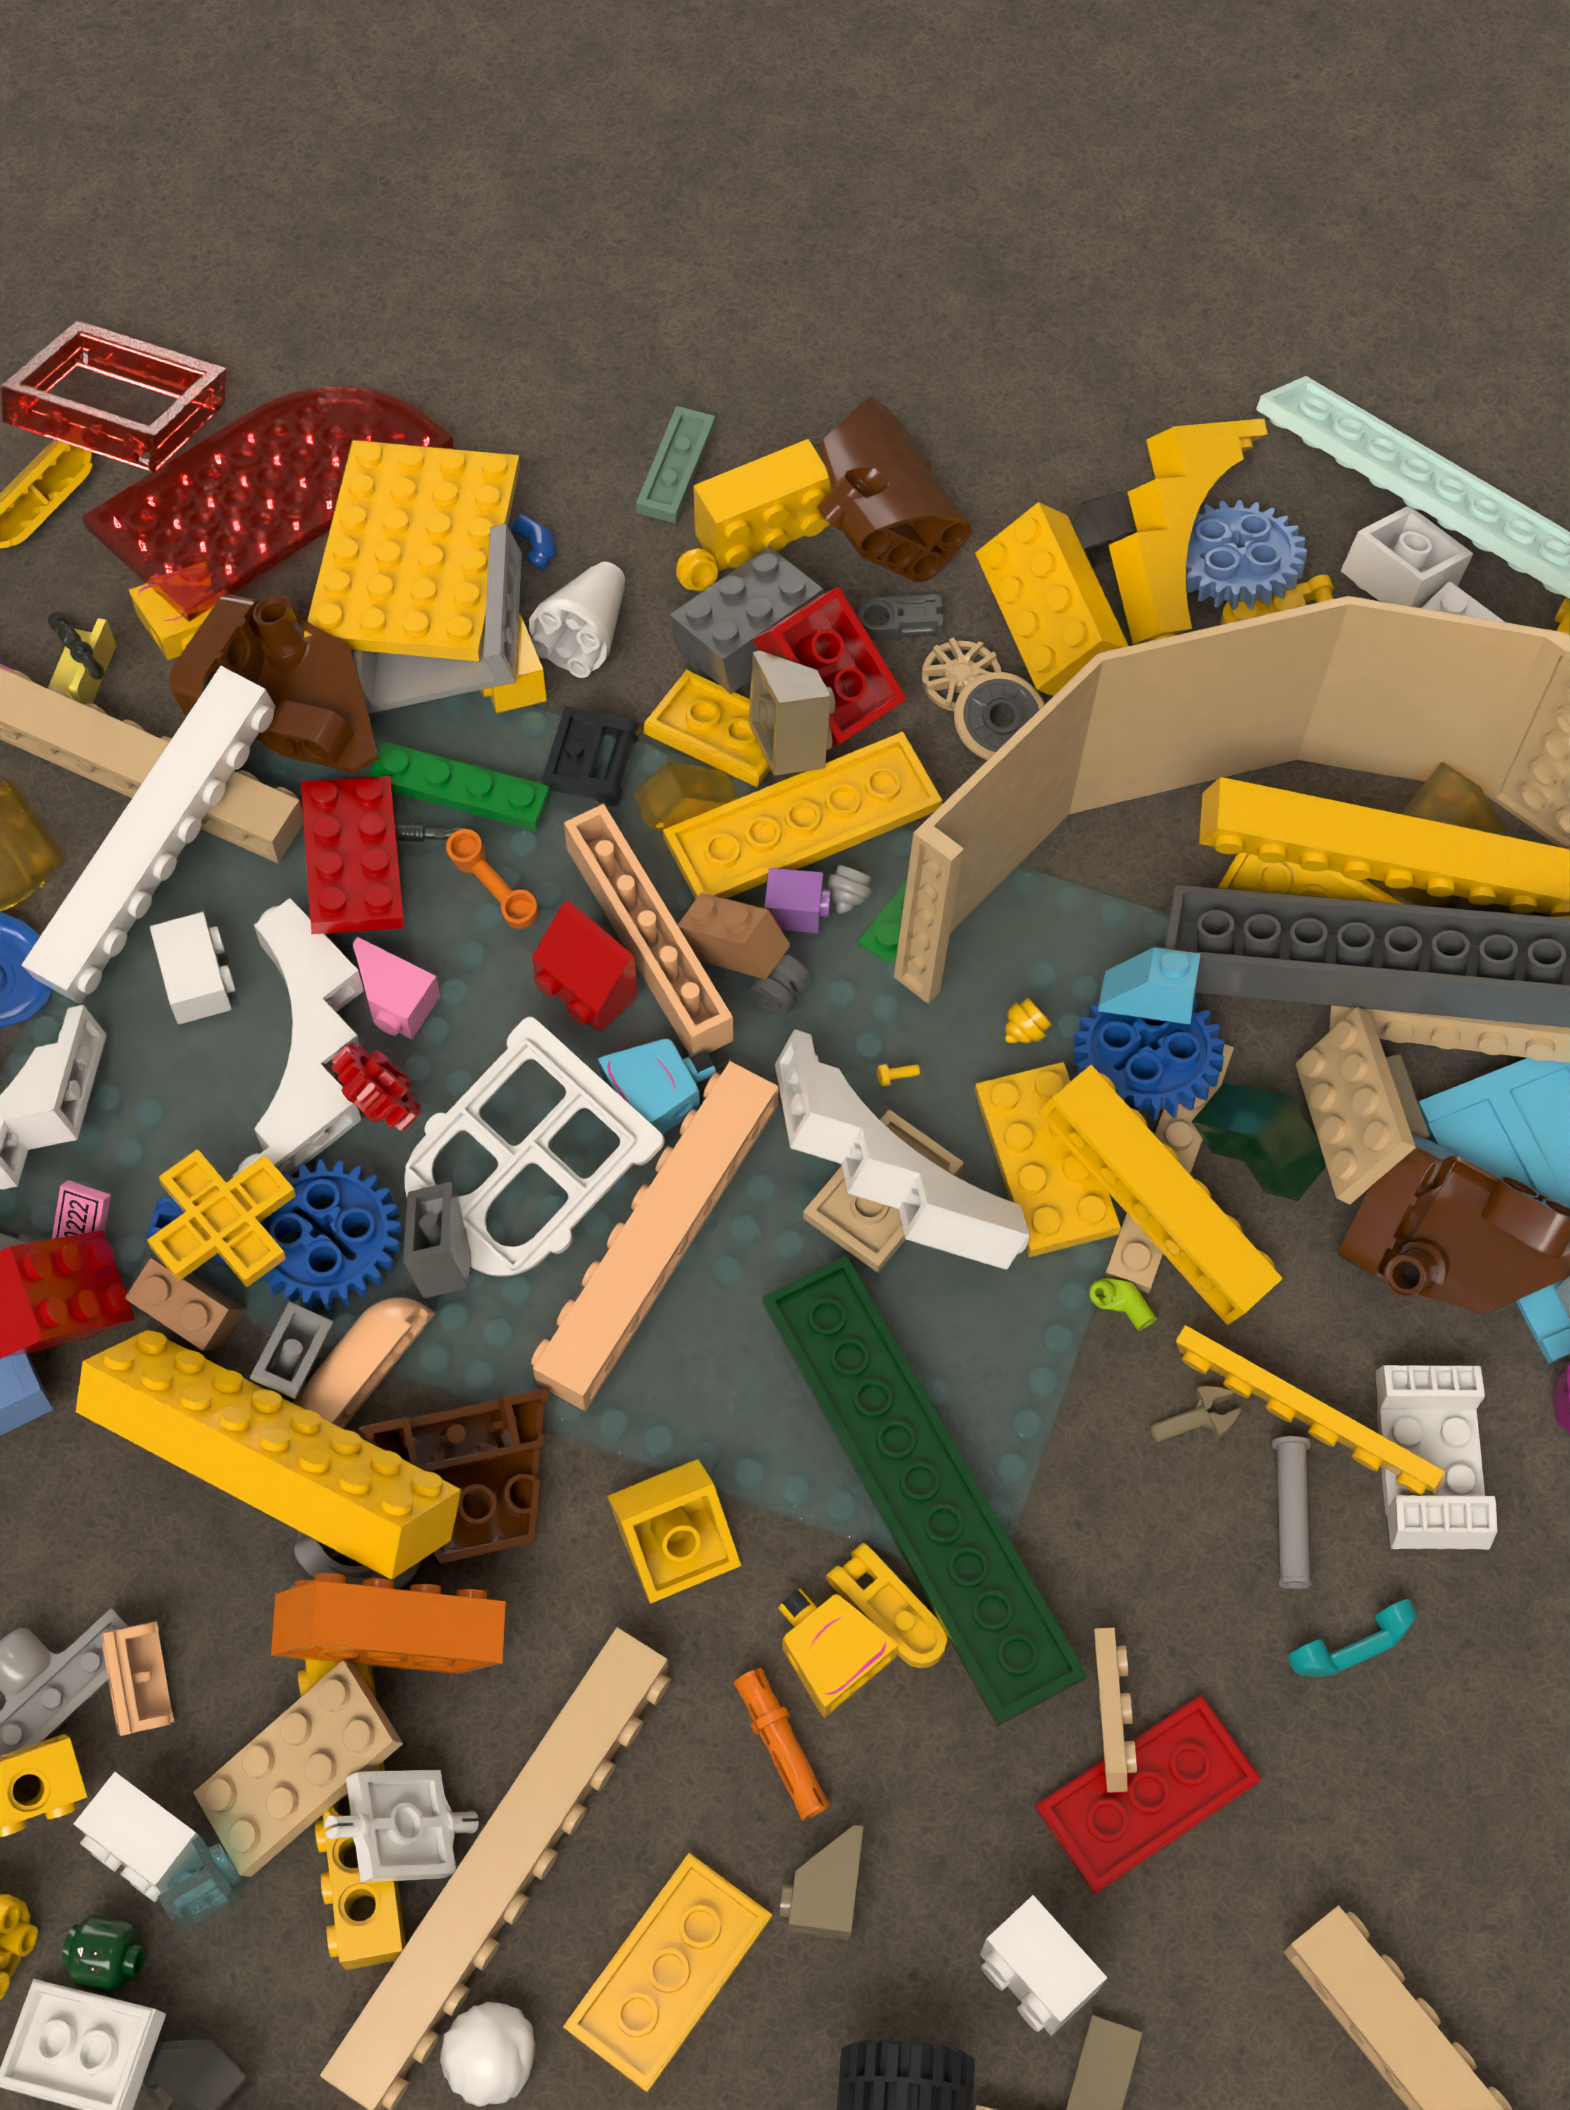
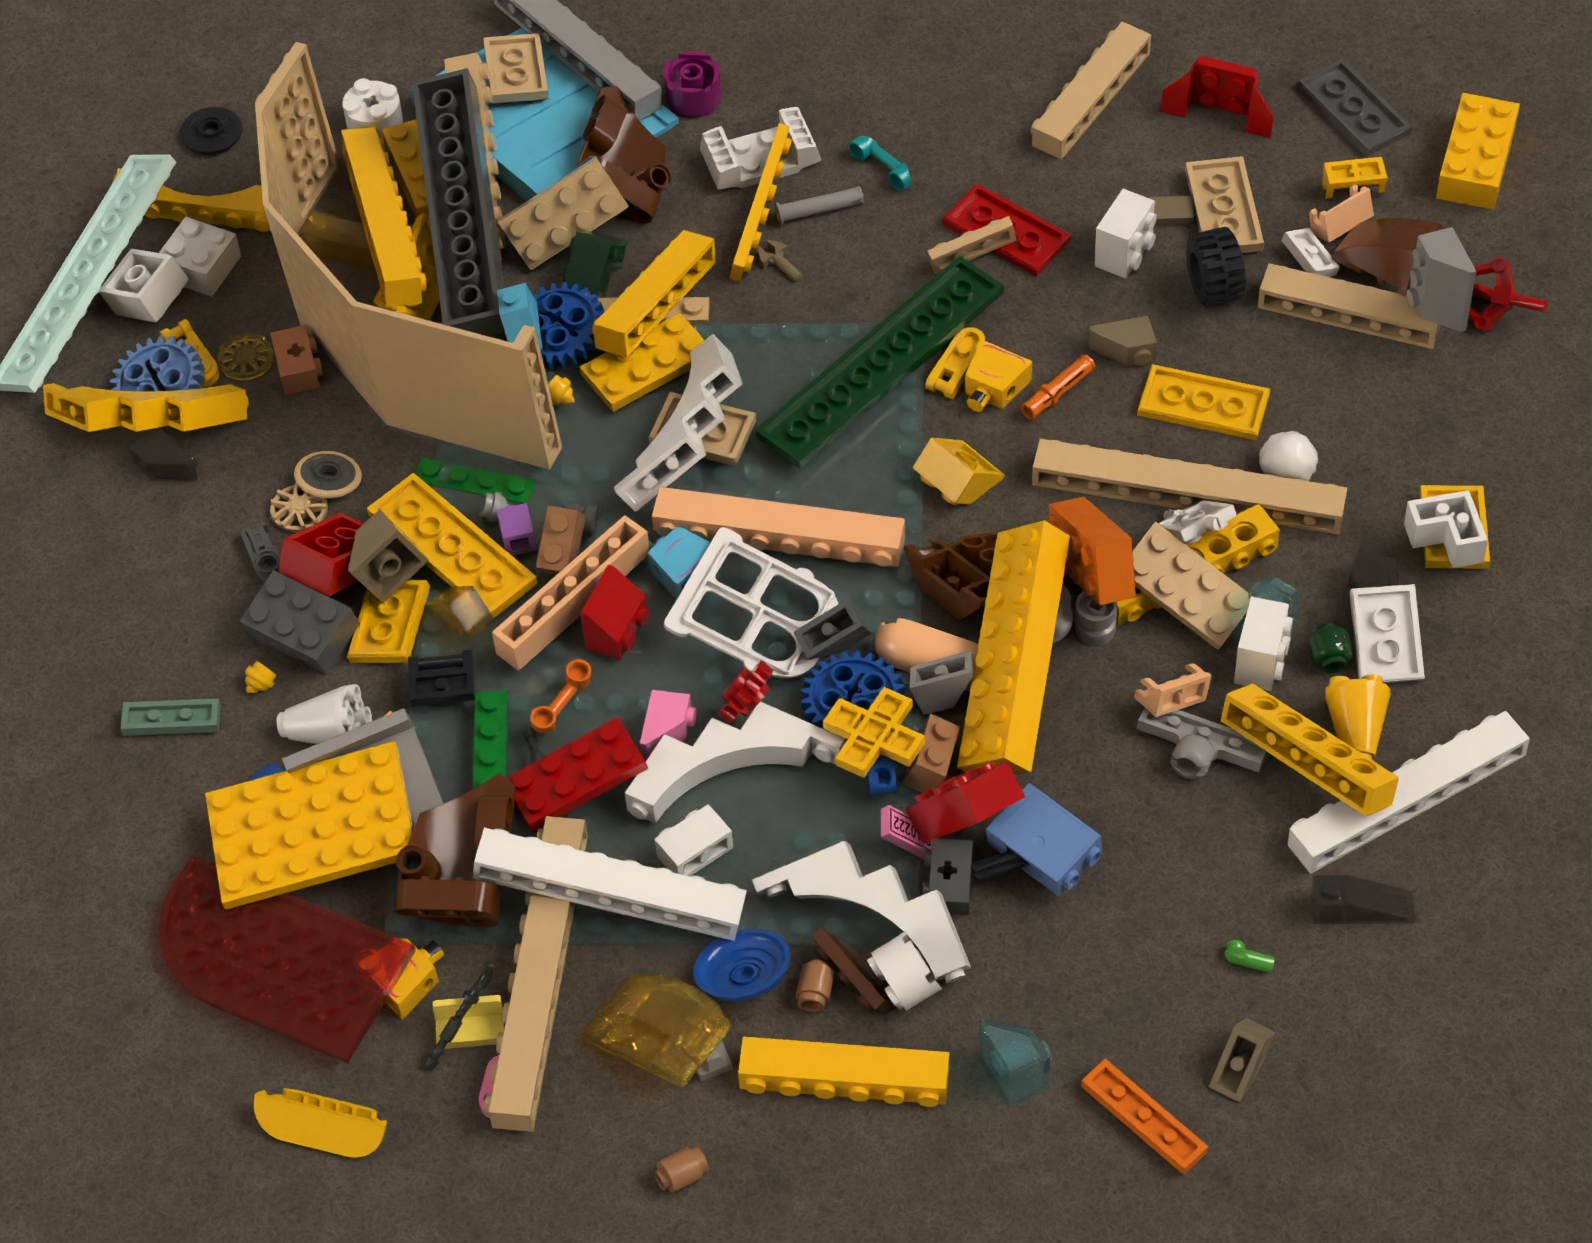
camera: 105 degrees left, 10 degrees down
clear red window [1,320,226,472] -> none
yellow brick [693,439,831,572] -> none
reddish brown panel [817,396,972,582] -> none
yellow piece [877,1064,920,1087] -> none
yellow brick [975,502,1129,696] -> none
lime arm [1089,1278,1157,1331] -> none

